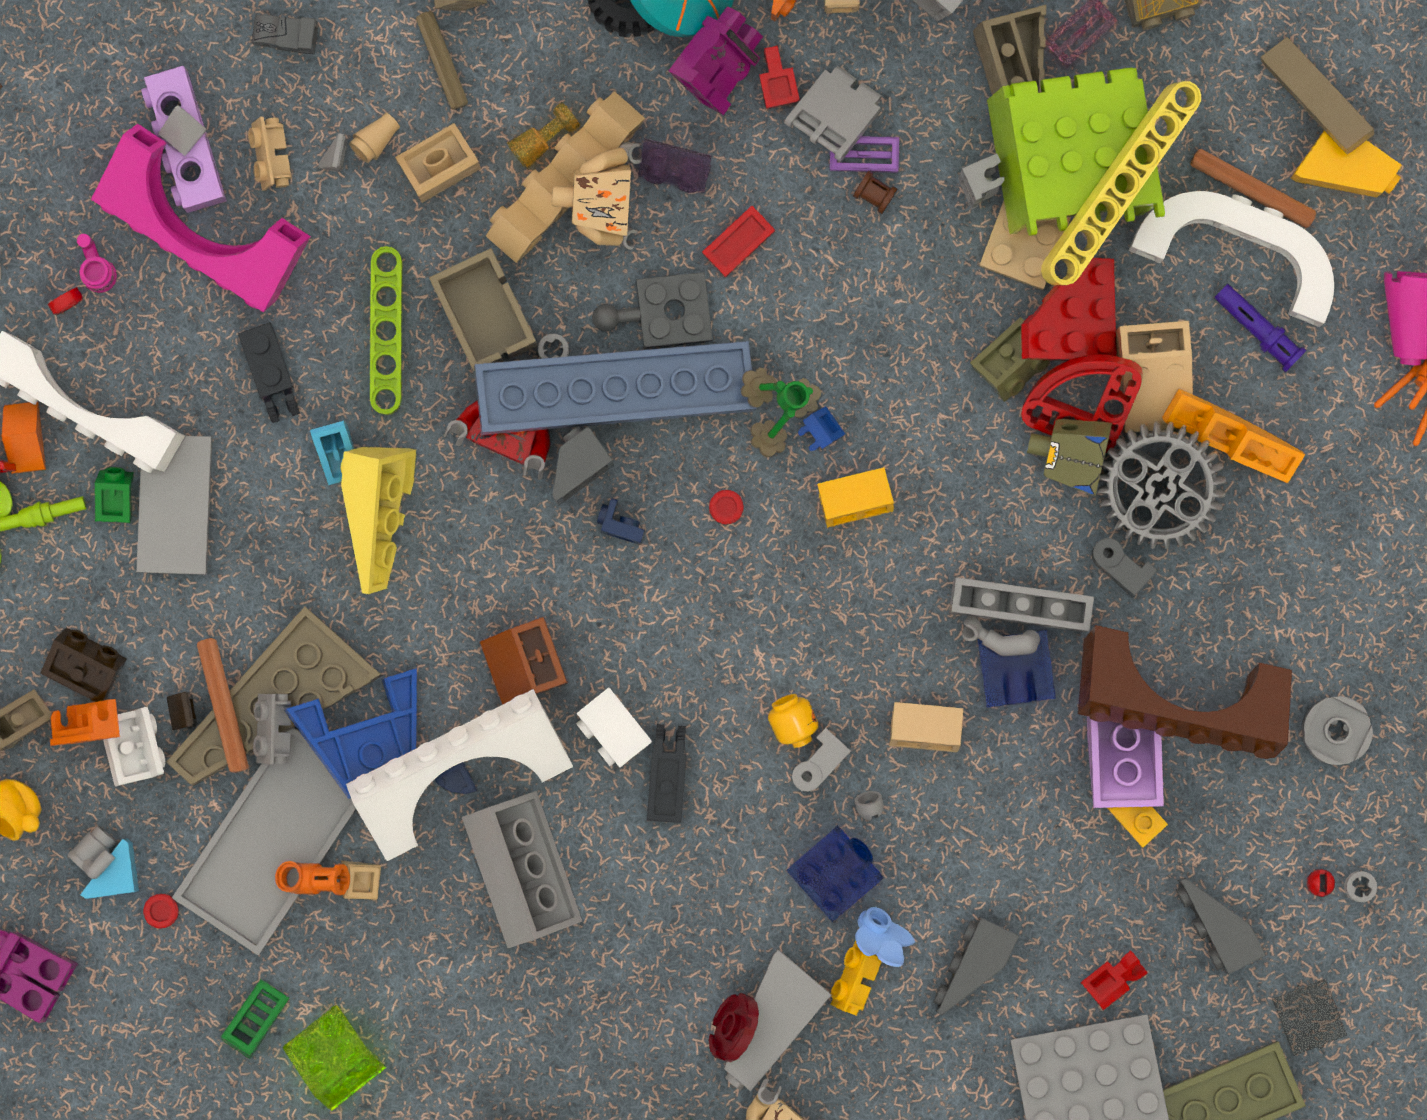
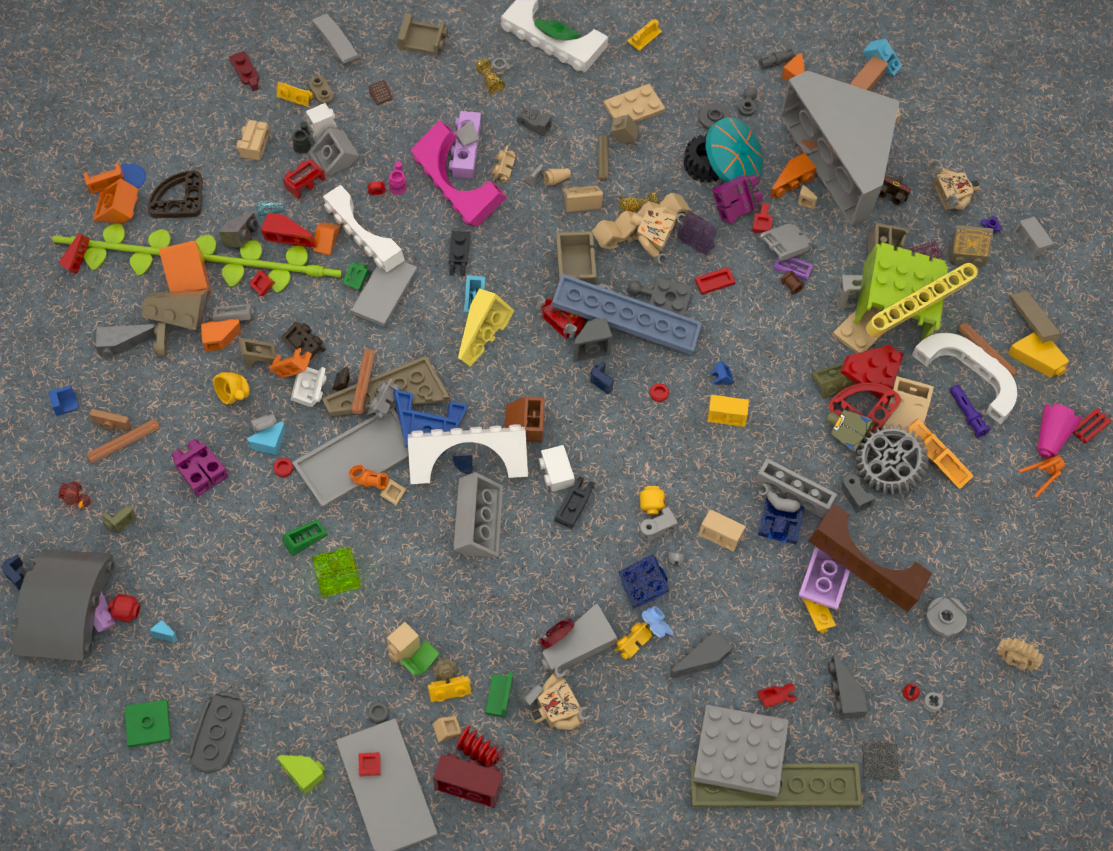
camera: 25 degrees right, 25 degrees down
lime beam [370,246,403,415] -> none
dark tan plant [741,368,821,457] -> none

